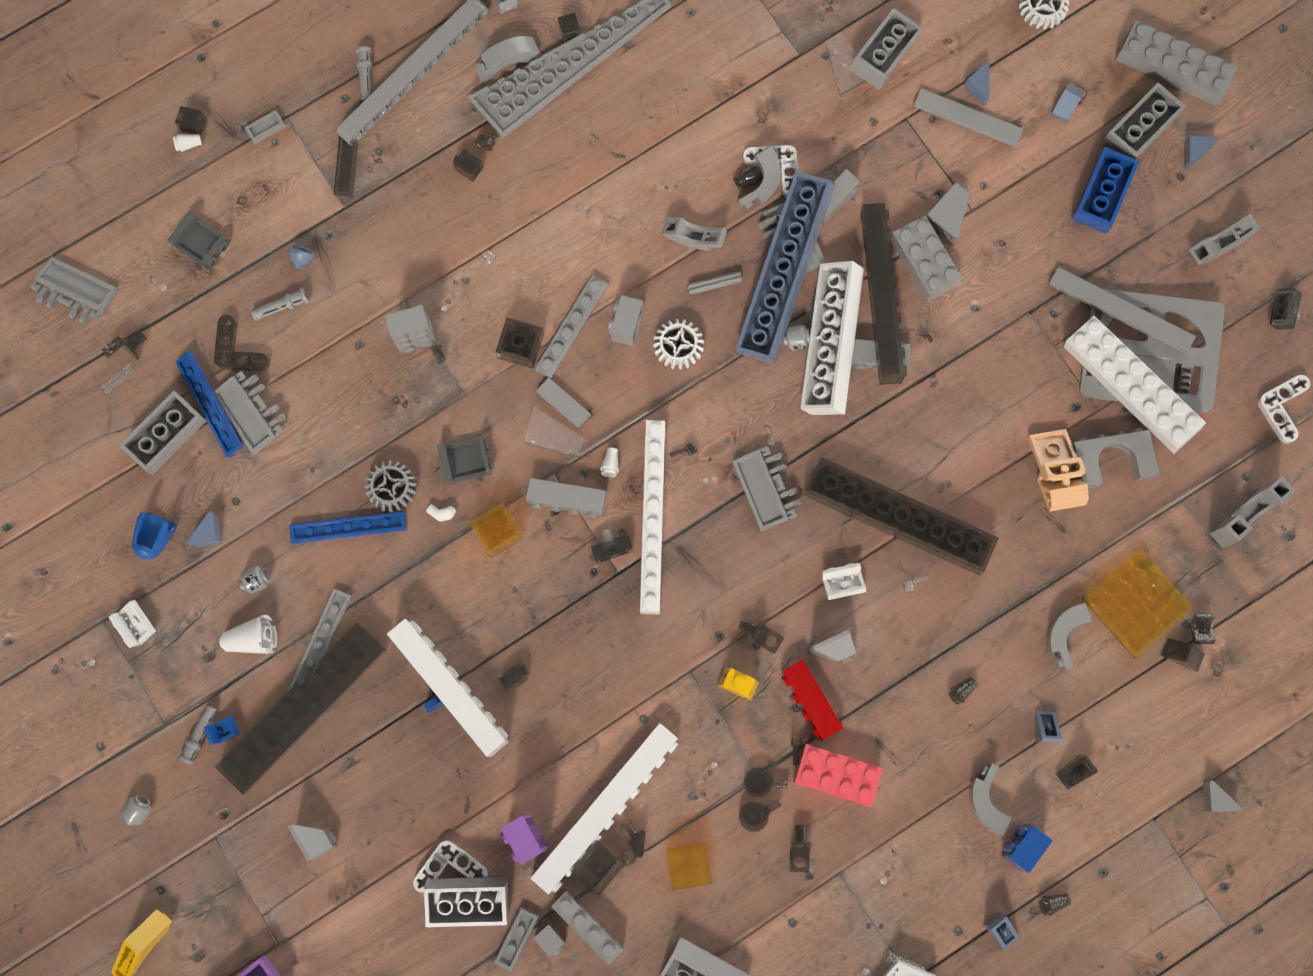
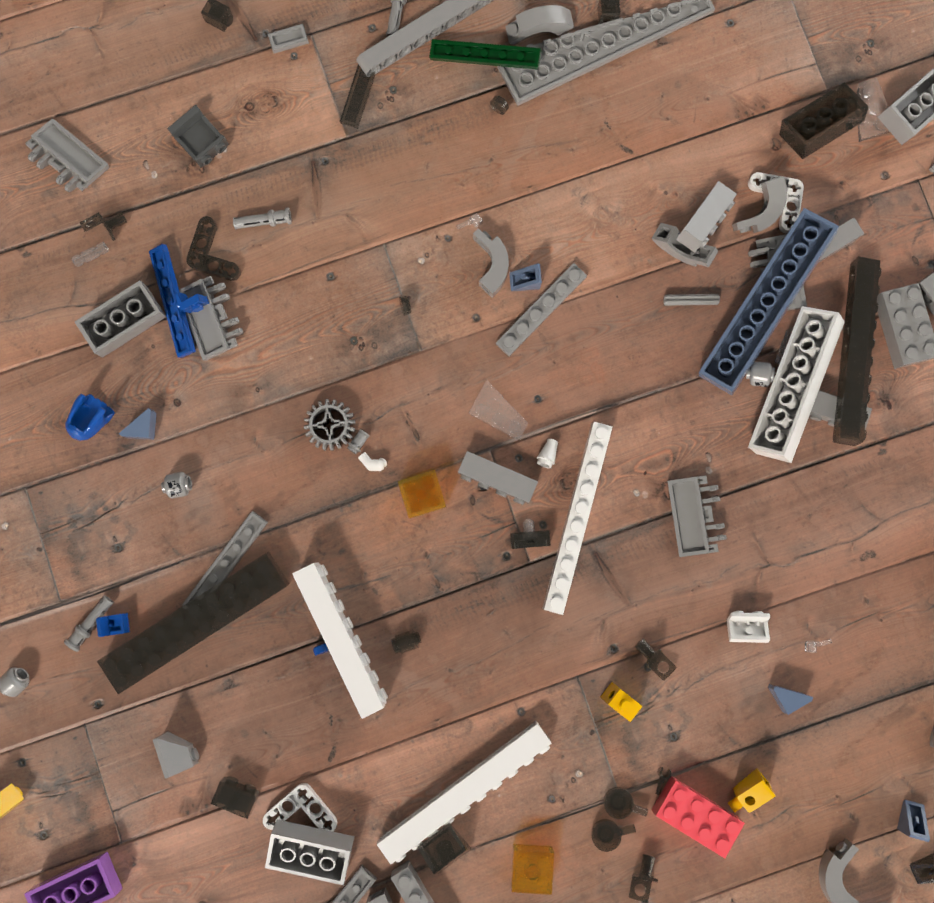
camera: 10 degrees right, 5 degrees up
white bracket [109,600,156,648] -> none
white cone [173,134,202,152] -> none
white cone [219,615,277,654] -> none
sand blue brick [289,245,315,269] -> none
blue tile [289,511,407,544] -> none
light grey brick [385,305,436,353] -> none
dark grey panel [437,435,494,485] -> none
clear smoke brick [453,149,484,182] -> none
clear smoke brick [495,318,544,369] -> none
medium lavender brick [500,814,548,864] -> none
light grey tile [536,378,591,429] -> none
light grey brick [608,295,644,346] -> none
clear smoke piece [621,819,646,865] -> none
white gear [653,319,704,370] -> none
clear smoke hand [670,443,698,457] -> none
clear smoke cone [733,164,761,188] -> none
red brick [781,660,843,741] -> none
clear smoke brick [803,457,999,576] -> none
light grey slope [809,630,856,664] -> none
clear smoke cone [948,677,978,705] -> none
none -> blue bracket [174,292,209,313]
none -> clear smoke brick [211,776,260,819]
none -> light grey pin [347,429,370,454]
none -> dark green plate [429,39,542,70]
none -> light grey arch [473,228,509,298]
none -> sand blue slope [509,263,542,291]
none -> light grey brick [676,181,737,253]
none -> yellow torso [728,768,776,813]
none -> sand blue slope [768,684,813,715]
none -> clear smoke brick [779,82,869,159]

